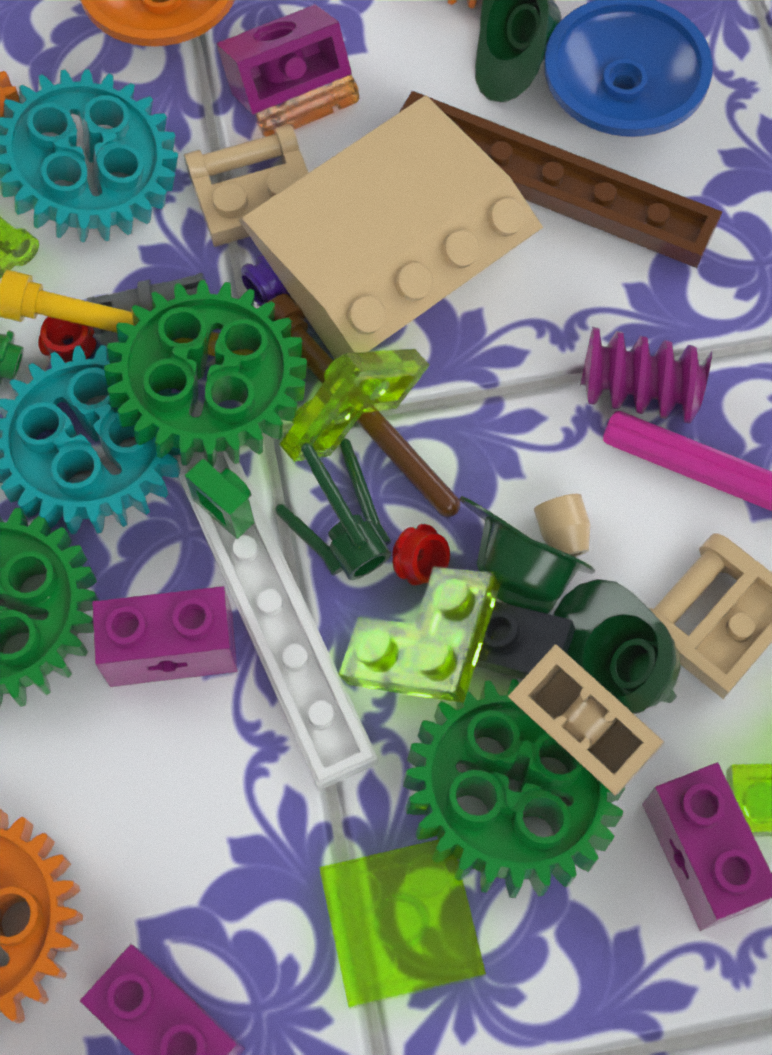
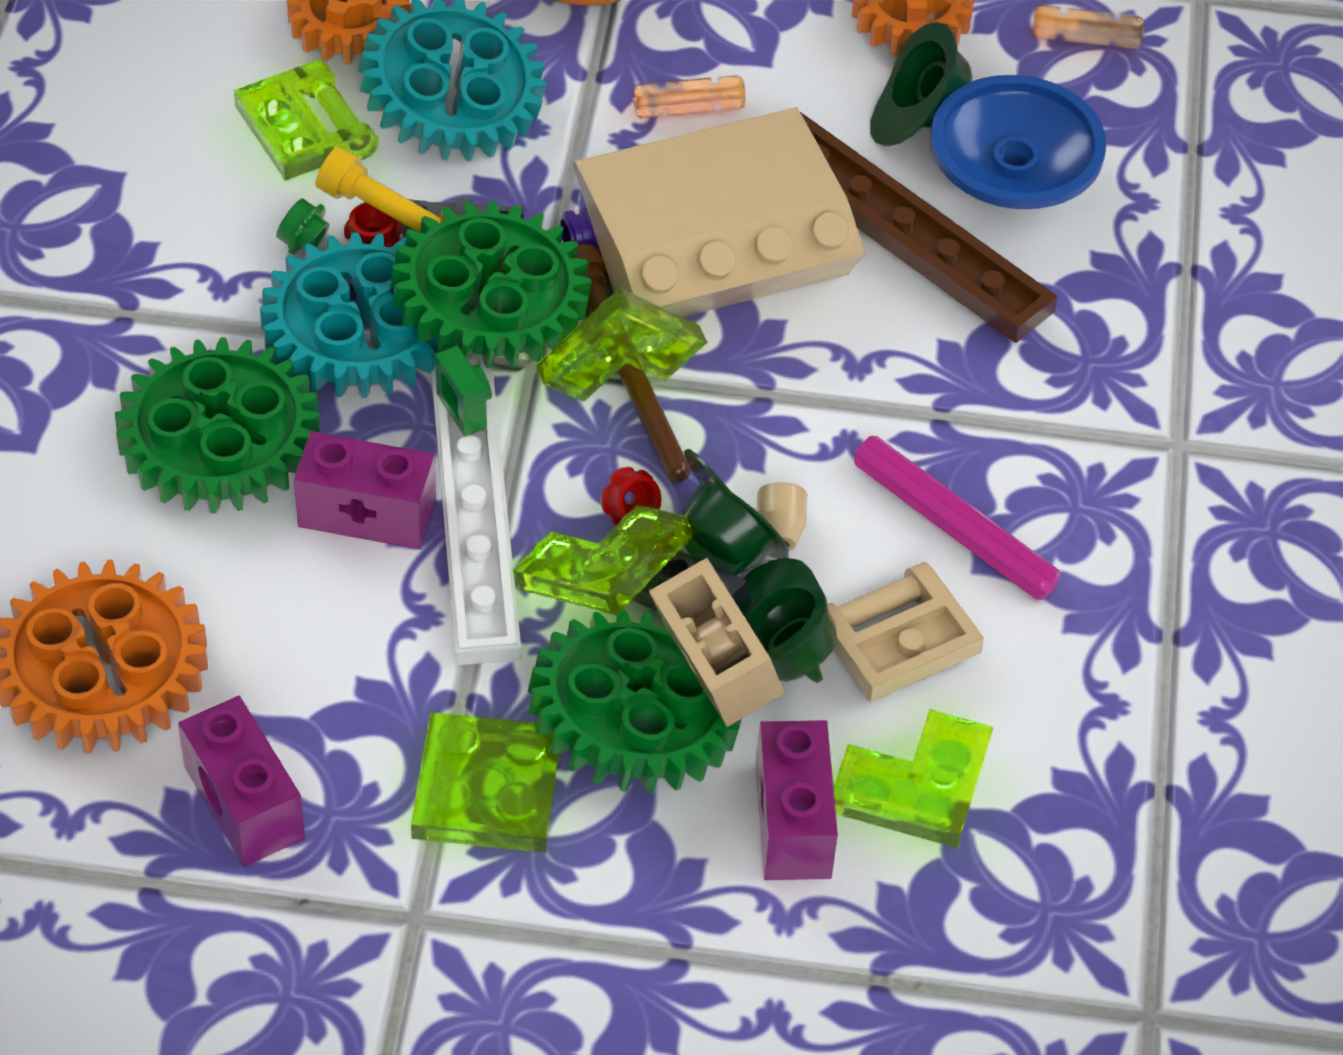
camera: 15 degrees right, 15 degrees down
tan plate [183,124,308,247] -> none
magenta brick [216,4,352,115] -> none
dark green plant [275,438,392,580] -> none
magenta piece [580,326,712,424] -> none

